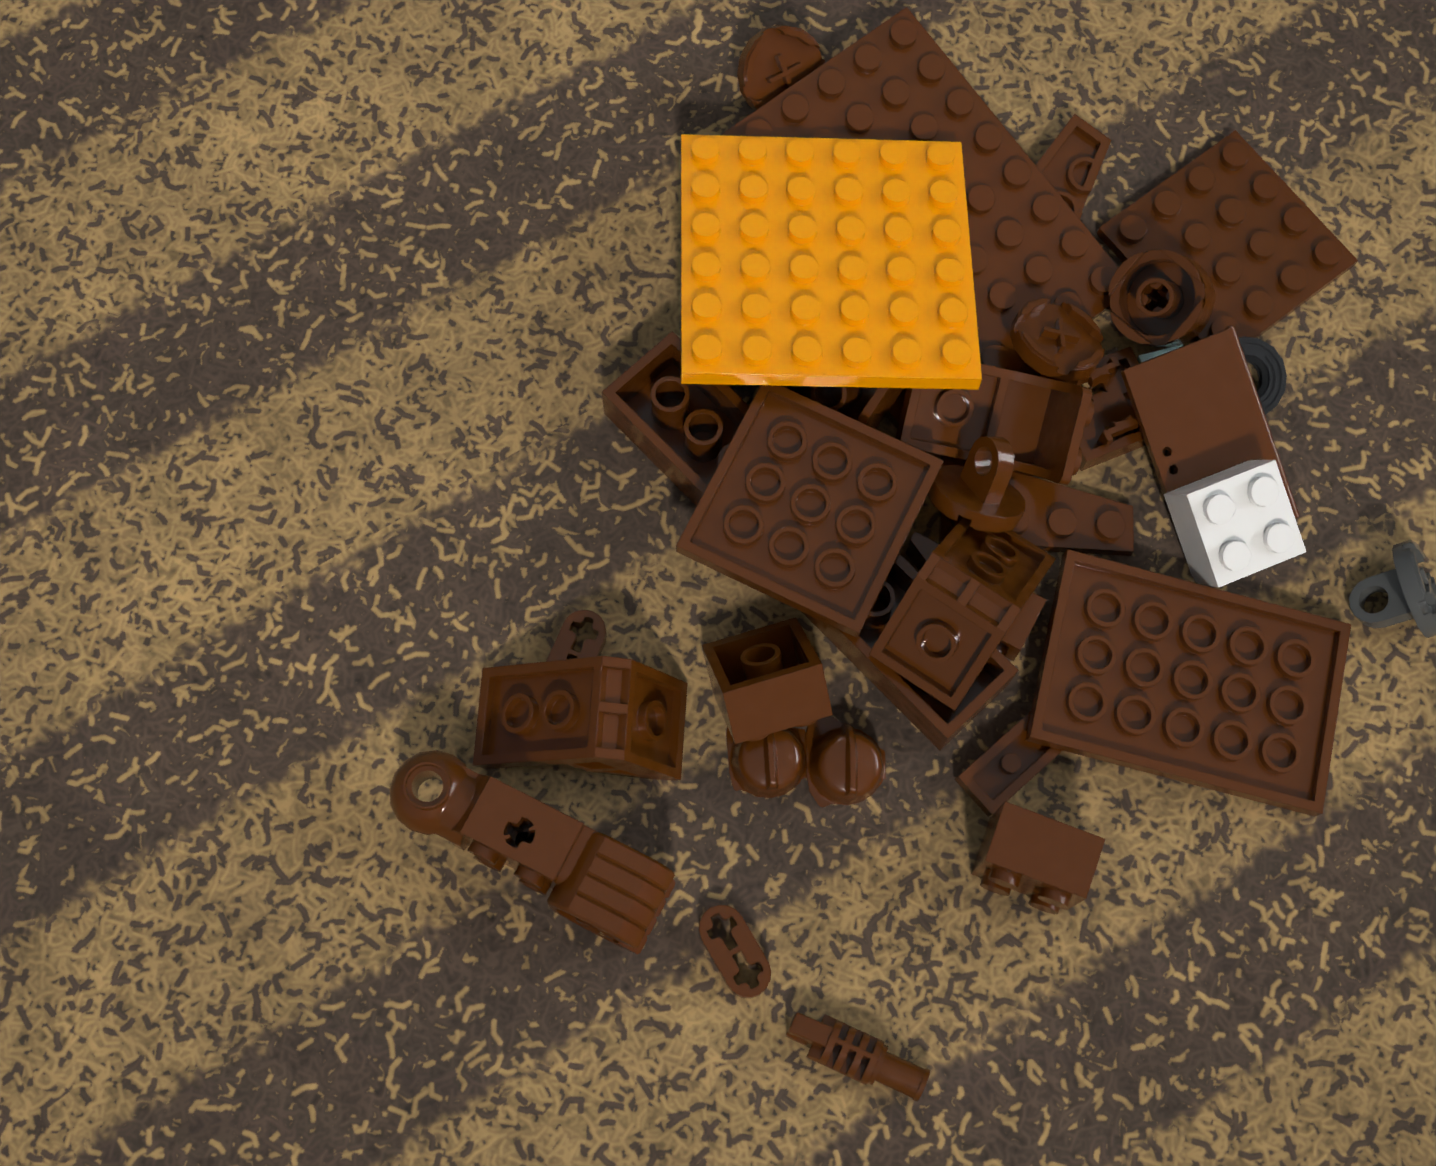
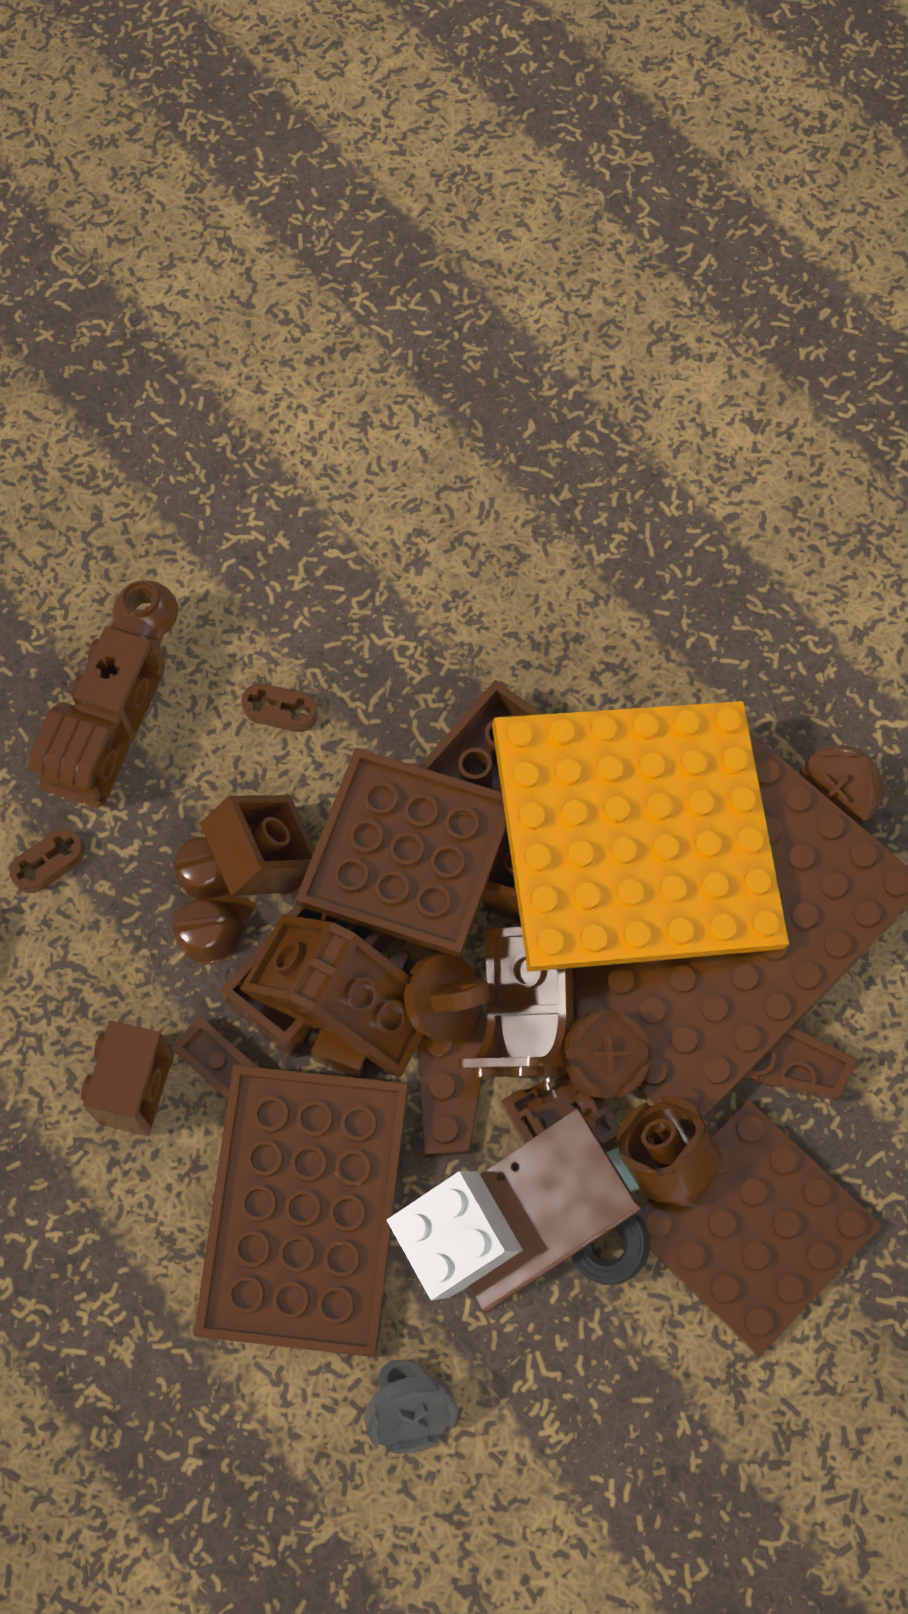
camera: 90 degrees right, 5 degrees down
reddish brown bracket [473,656,688,781] -> none

